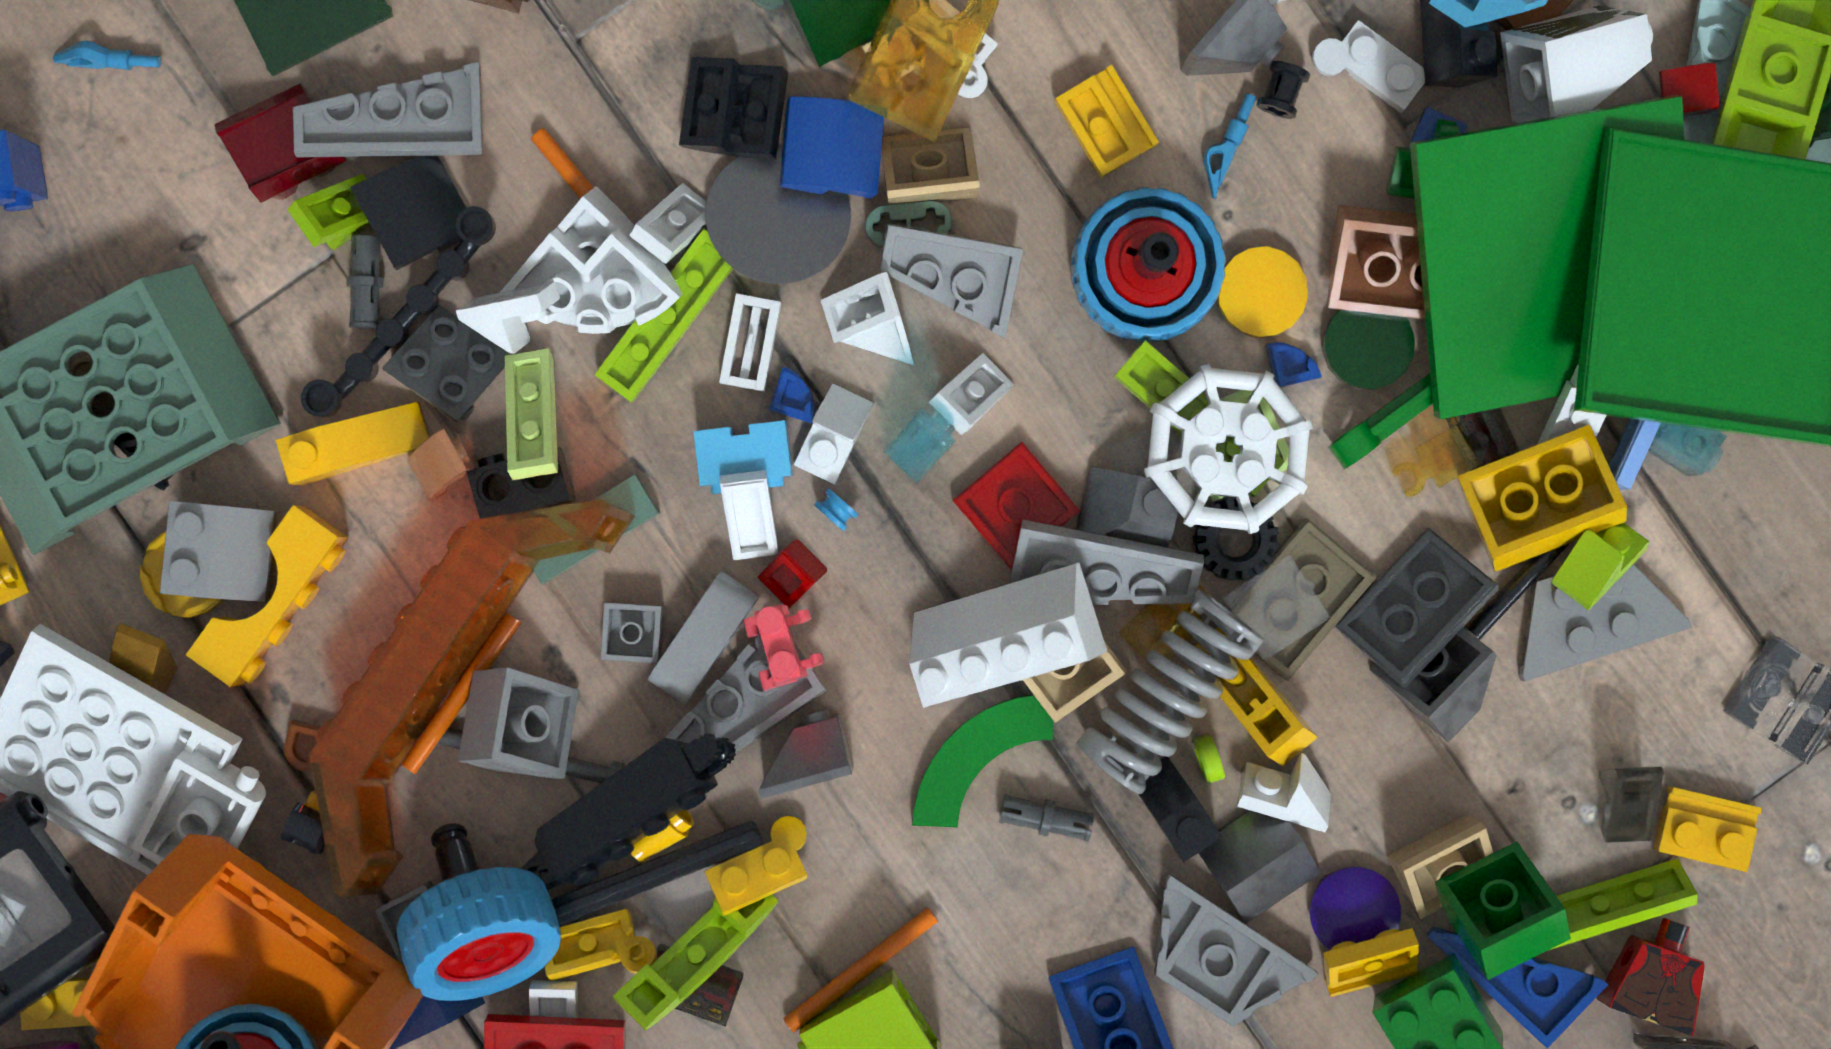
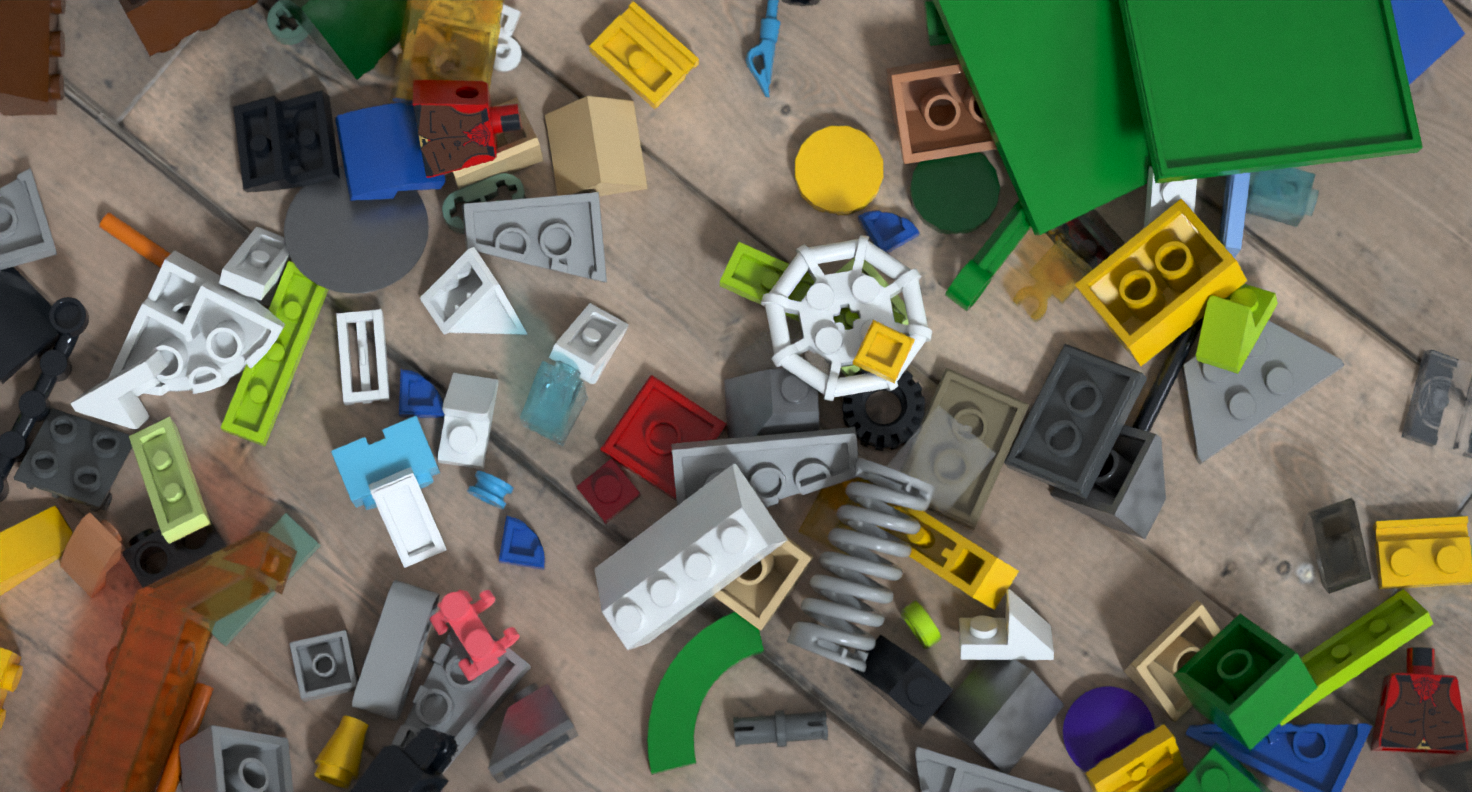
camera: 15 degrees left, 10 degrees down
red slope [757,539,827,609] -> none
dark azure wheel [1071,187,1226,343] -> none
none -> yellow cone [314,716,369,789]
none -> torso [413,80,522,178]
none -> blue tile [499,516,545,570]
none -> tan slope [545,96,648,196]
none -> dark red plate [576,458,641,524]
none -> yellow tile [853,320,915,384]

